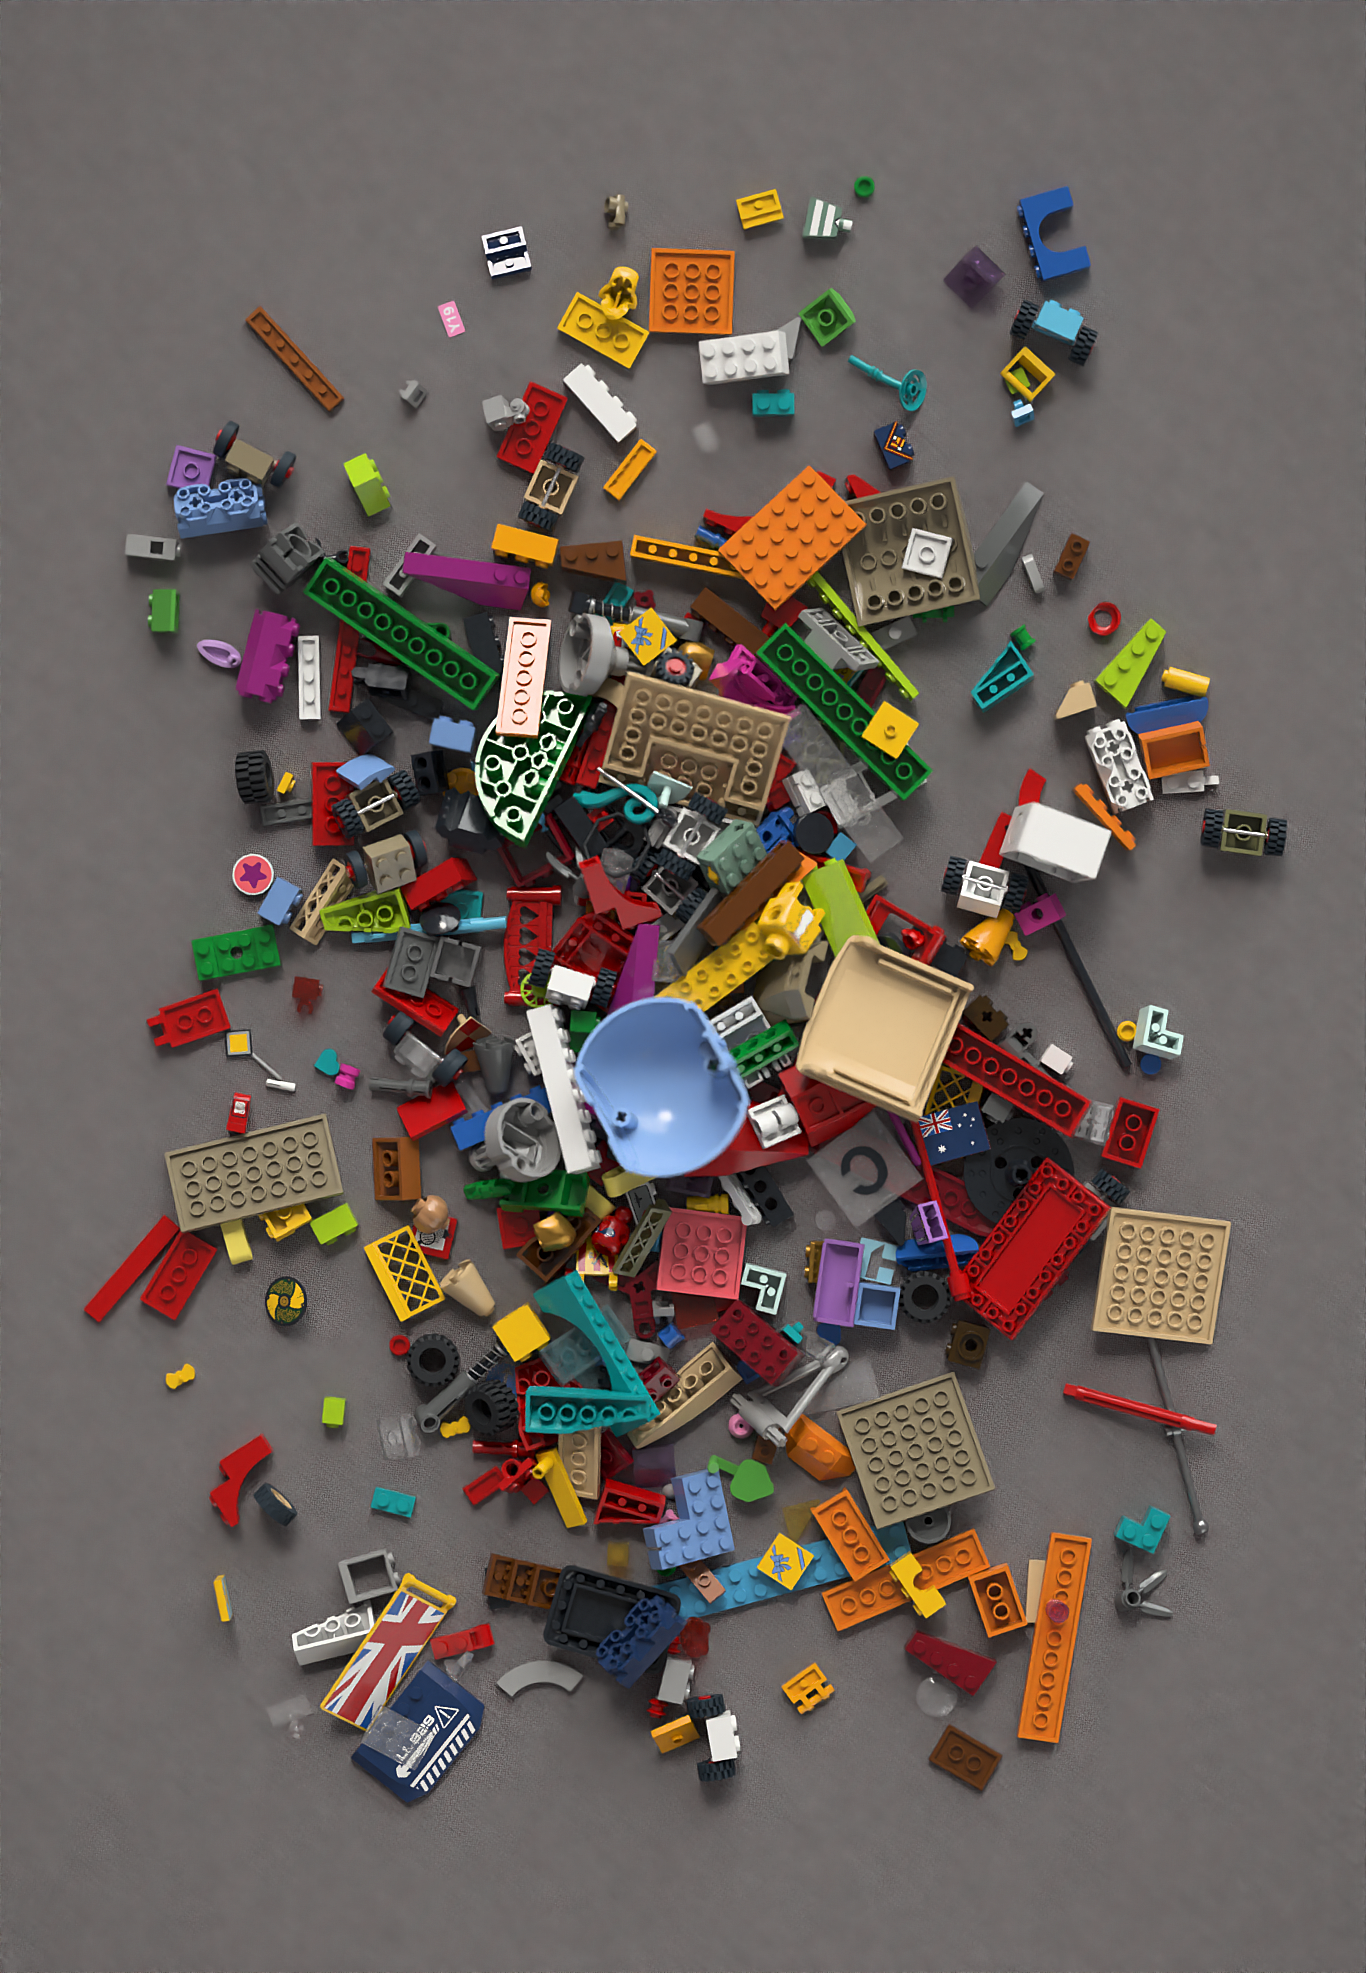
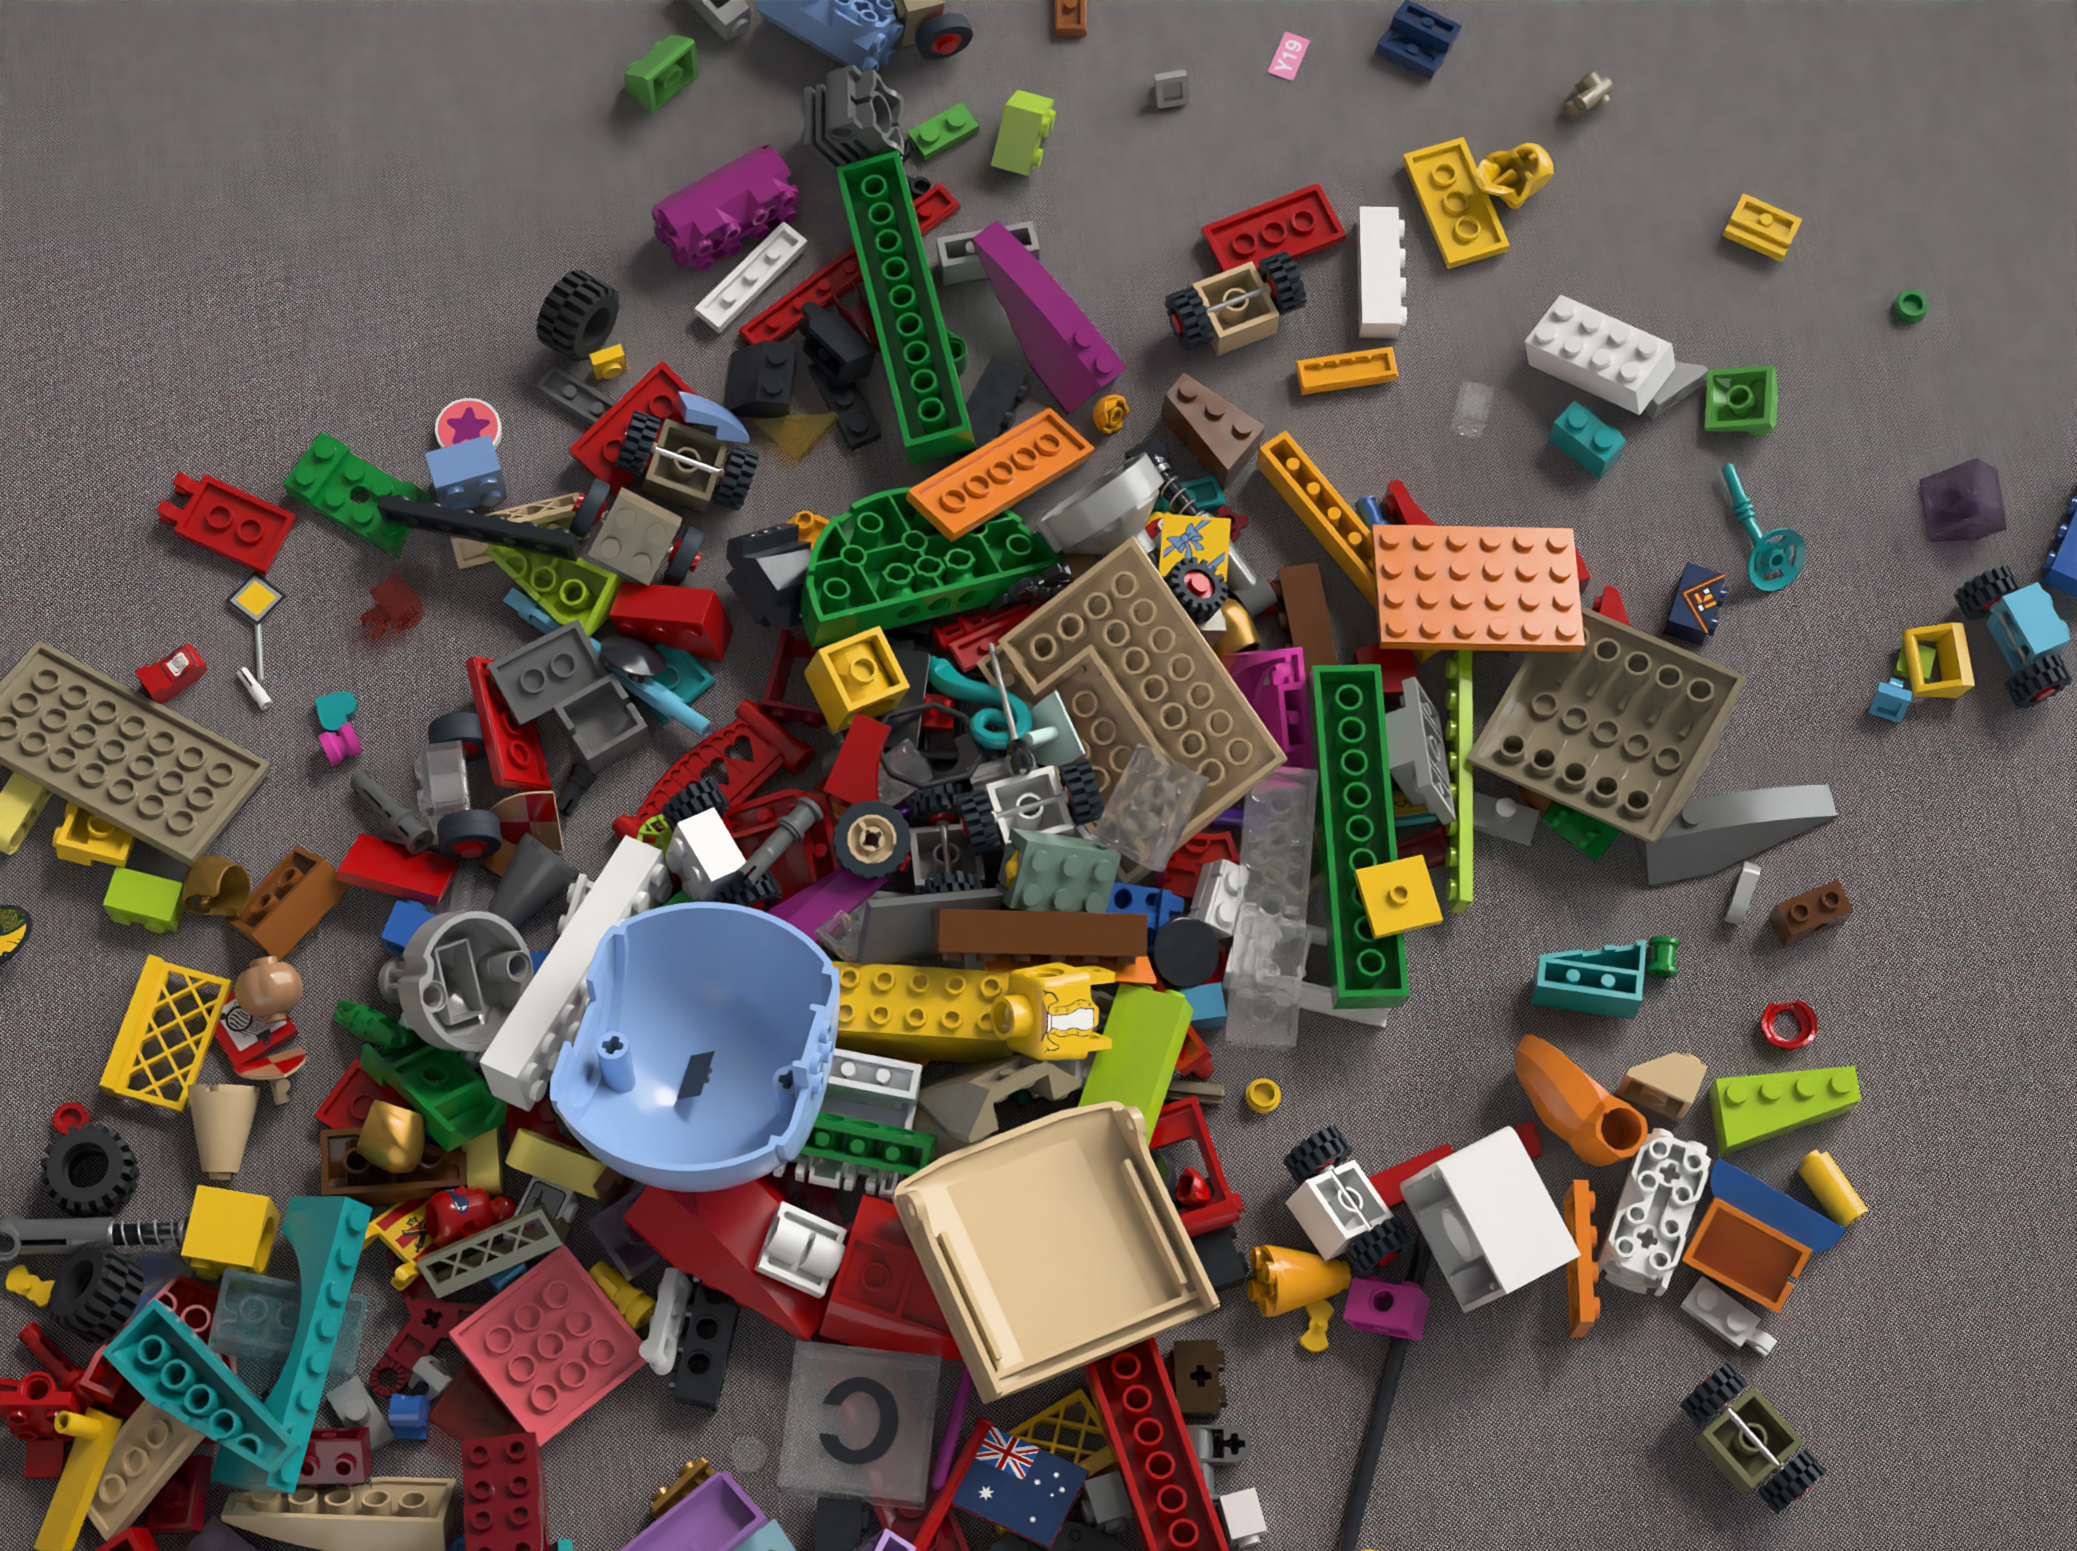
camera: 35 degrees right, 20 degrees down
lavender arm [197,640,241,668] -> none
black brick [411,750,450,796] -> none
medium blue brick [429,716,477,754] -> none
light grey brick [482,395,530,431] -> none
light orange brick [491,524,559,569] -> none
orange plate [649,248,735,335] -> none
light aqua brick [741,1262,787,1315] -> none
torso [803,197,853,240] -> none
white tile [902,528,953,579] -> none
none -> pearl gold piece [181,854,251,917]
none -> shield [232,1047,307,1105]
none -> black plate [377,495,581,562]
none -> black piece [677,1051,715,1100]
none -> dark grey pin [735,796,824,887]
none -> clear yellow tile [753,412,840,463]
none -> yellow brick [804,626,910,734]
none -> black wheel [832,800,911,879]
none -> bright green plate [907,102,979,162]
none -> clear brick [1090,743,1210,872]
none -> yellow plate [1245,1078,1281,1114]
none -> orange piece [1513,1034,1648,1167]

